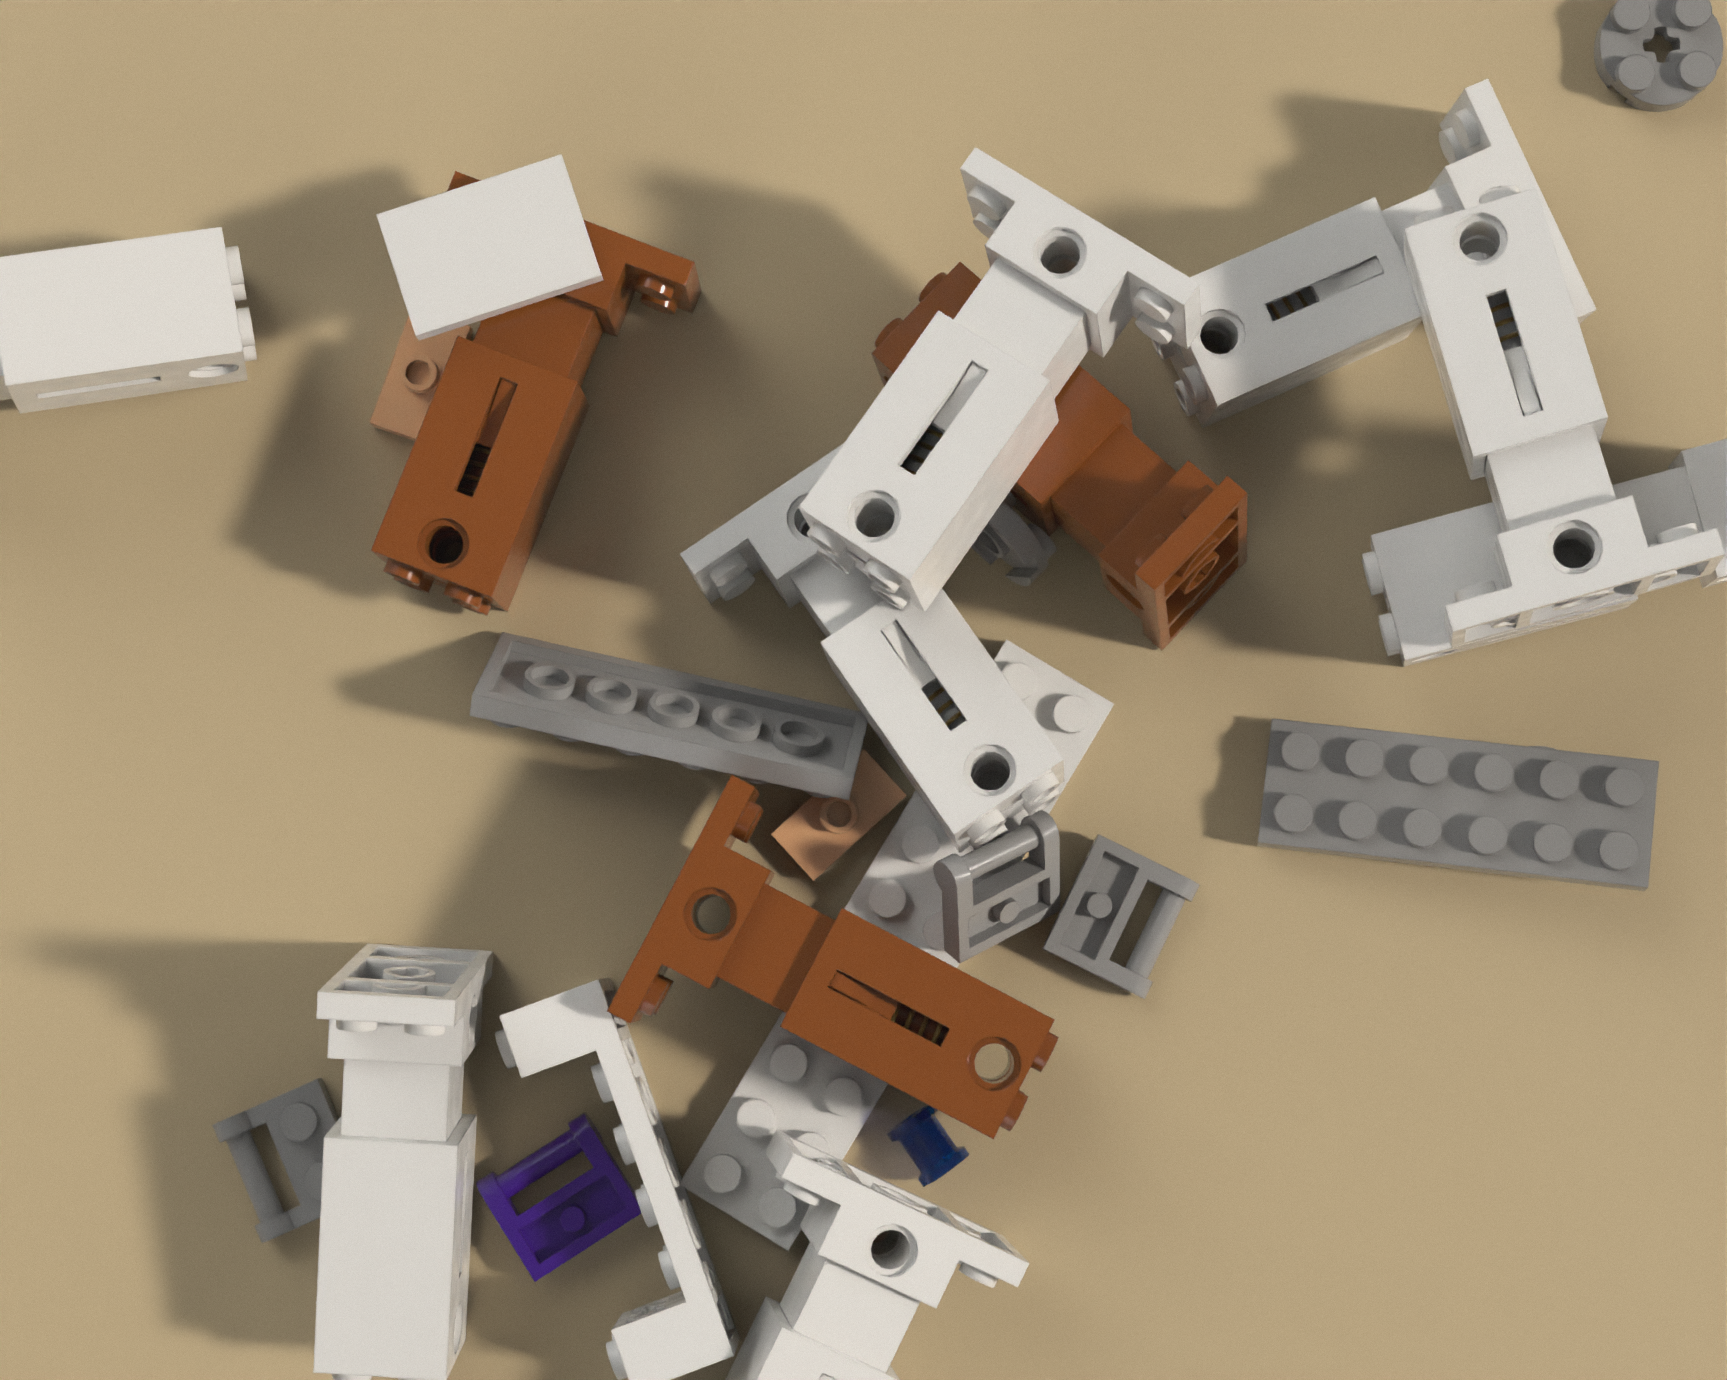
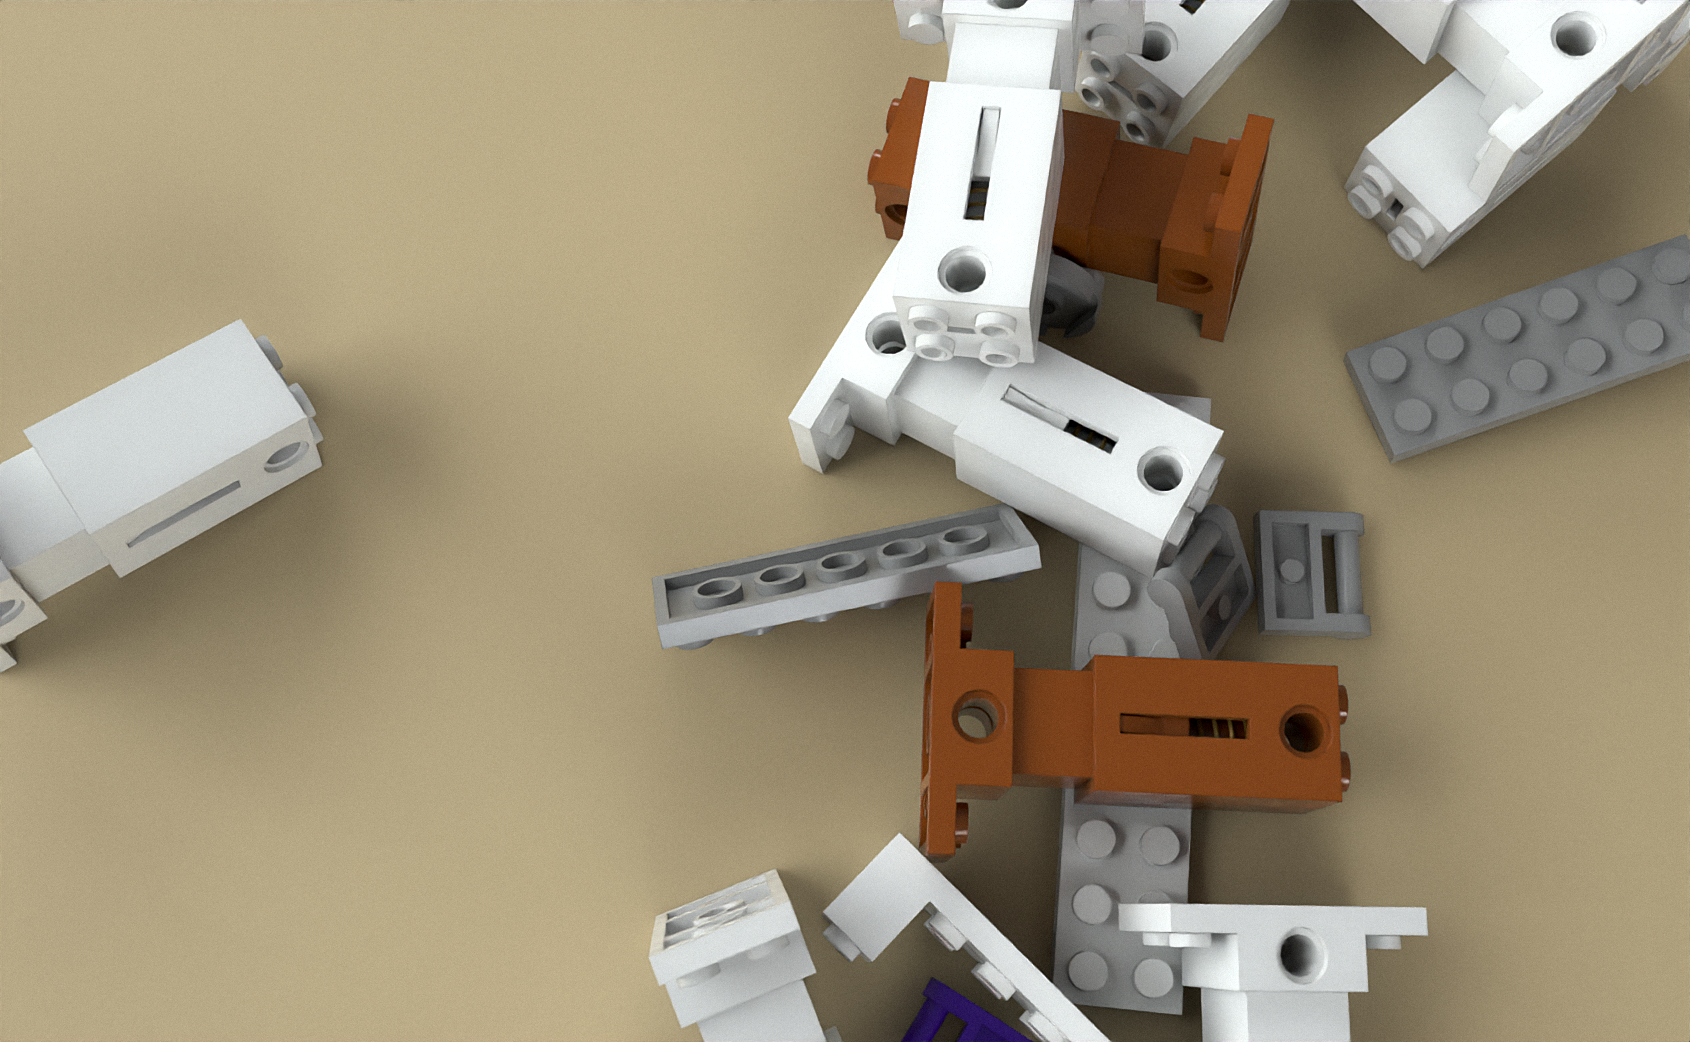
camera: 30 degrees left, 10 degrees down
light nougat plate [370,315,473,441] -> none
dark orange brick [371,171,702,616] -> none
white tile [376,154,603,341] -> none
light nougat plate [771,749,907,881] -> none
clear blue bush [886,1104,969,1187] -> none

